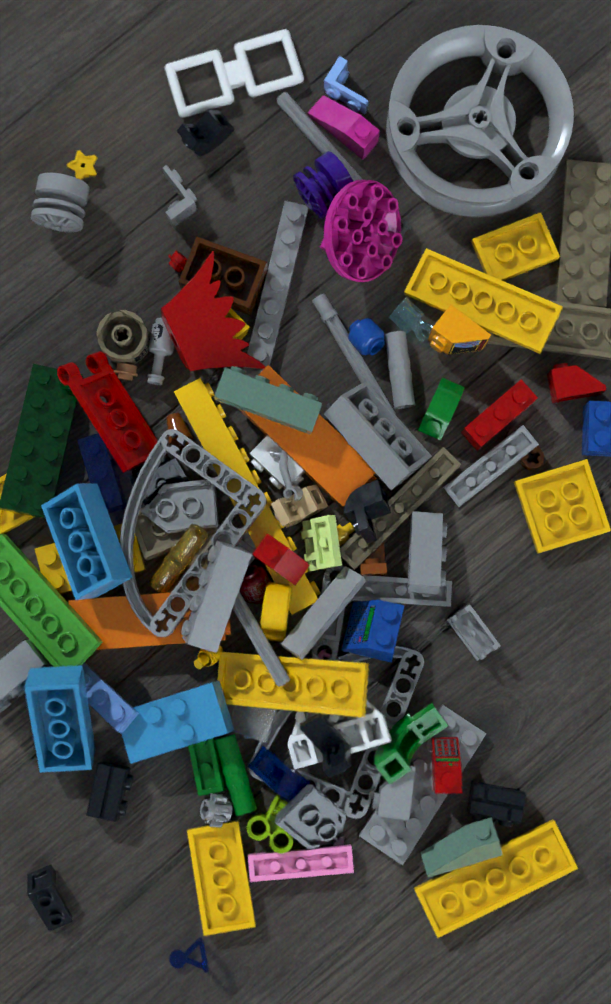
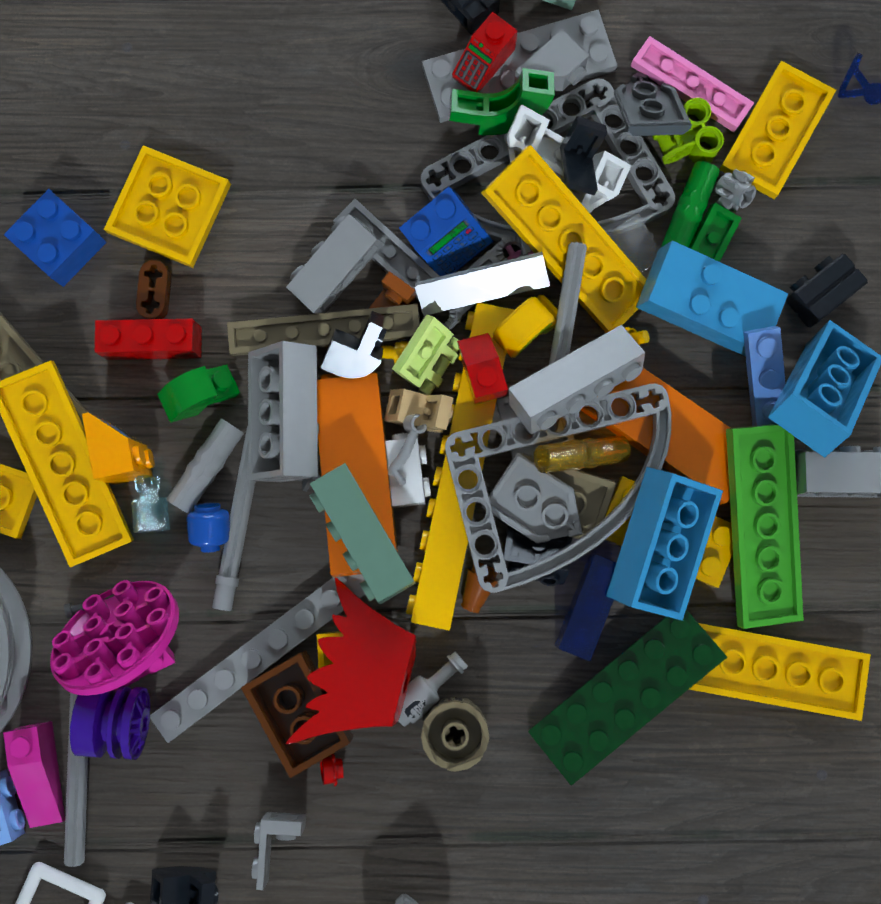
camera: 140 degrees left, 0 degrees up
red hinge [57,351,158,473] -> none
medium nougat plate [114,363,138,381] -> none
dark red head [239,565,271,604] -> none
clear blue slope [248,746,310,801] -> none
light grey tile [443,425,539,507] -> none
light grey hinge [447,604,501,661] -> none
red slope [547,363,607,403] -> none

